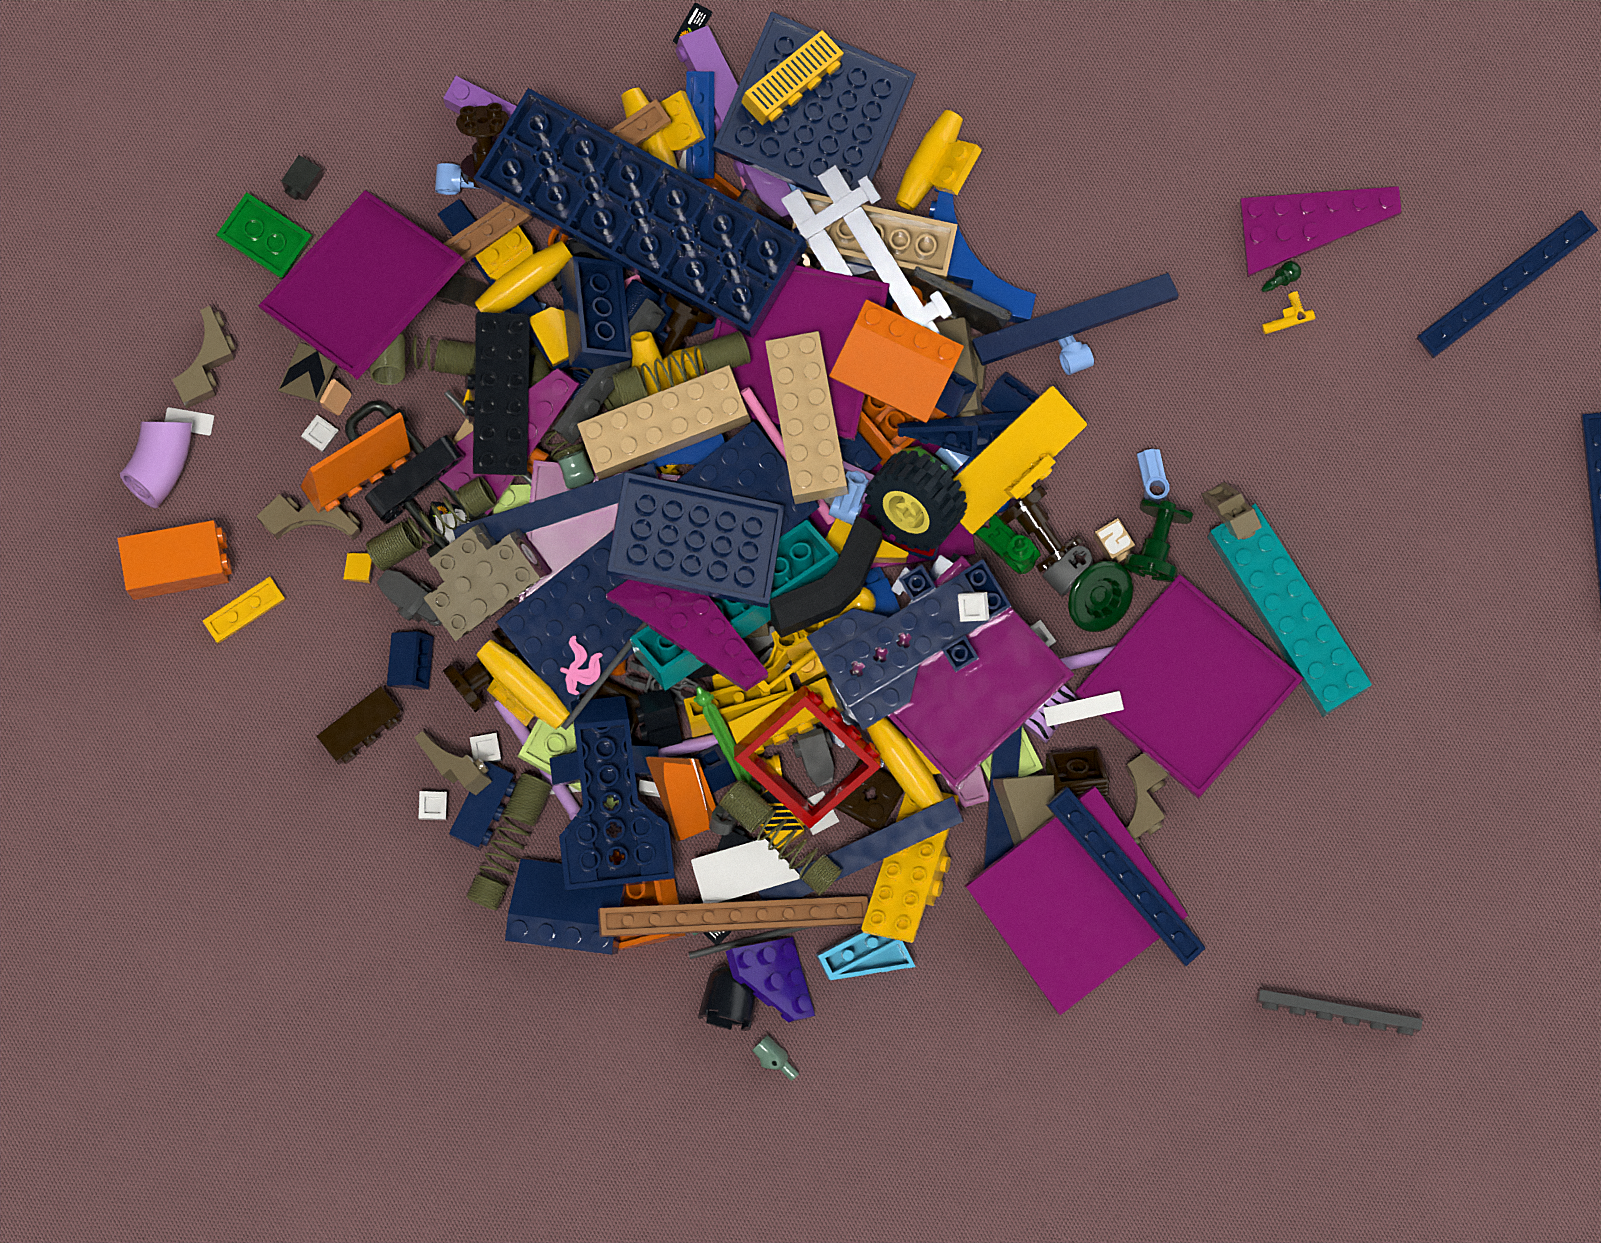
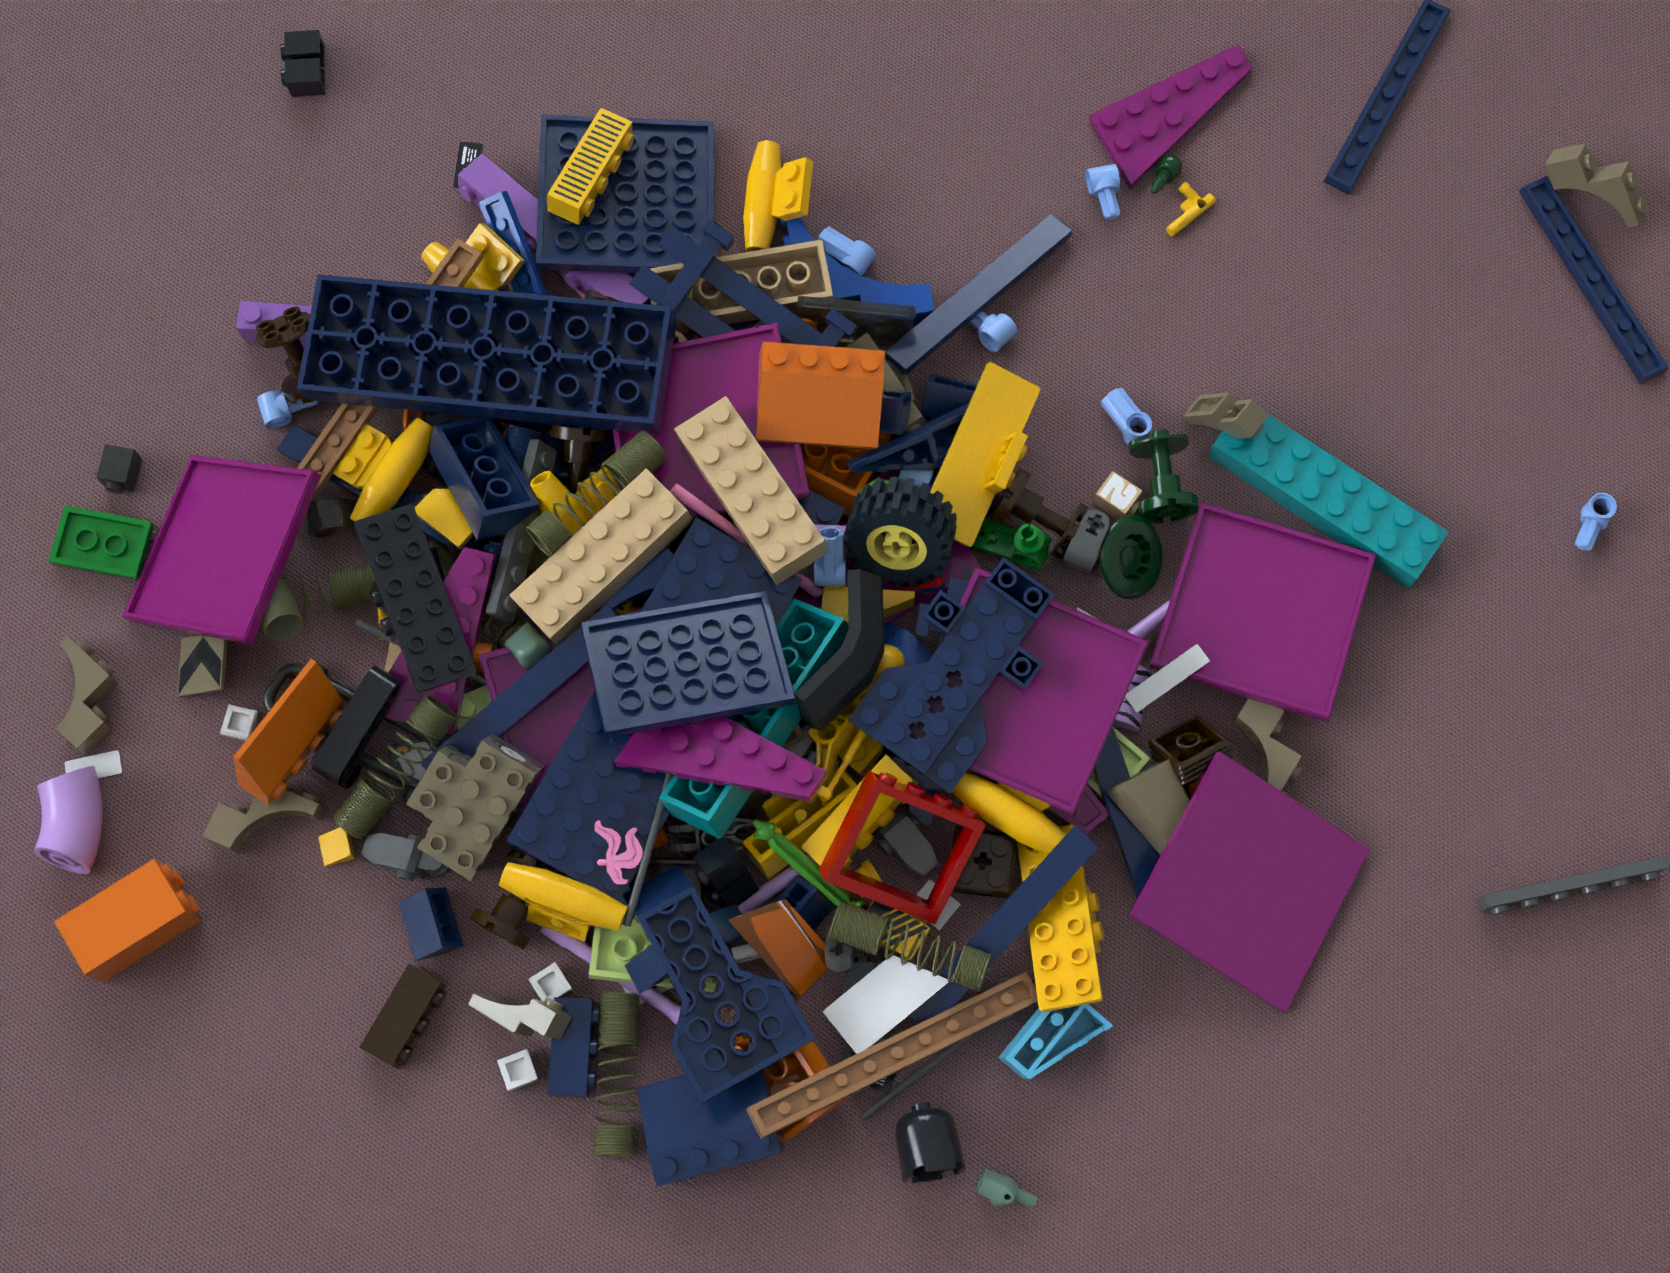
camera: 20 degrees left, 5 degrees down
yellow tile [203,577,285,644] -> none
light nougat slope [320,379,351,416] -> none
dark purple plate [725,937,815,1023] -> none
white tile [958,592,989,622] -> none
dark blue tile [1046,786,1206,966] -> none
none -> light blue piece [818,226,877,276]
none -> light blue axle [1086,164,1120,220]
none -> light blue axle [1575,493,1617,551]

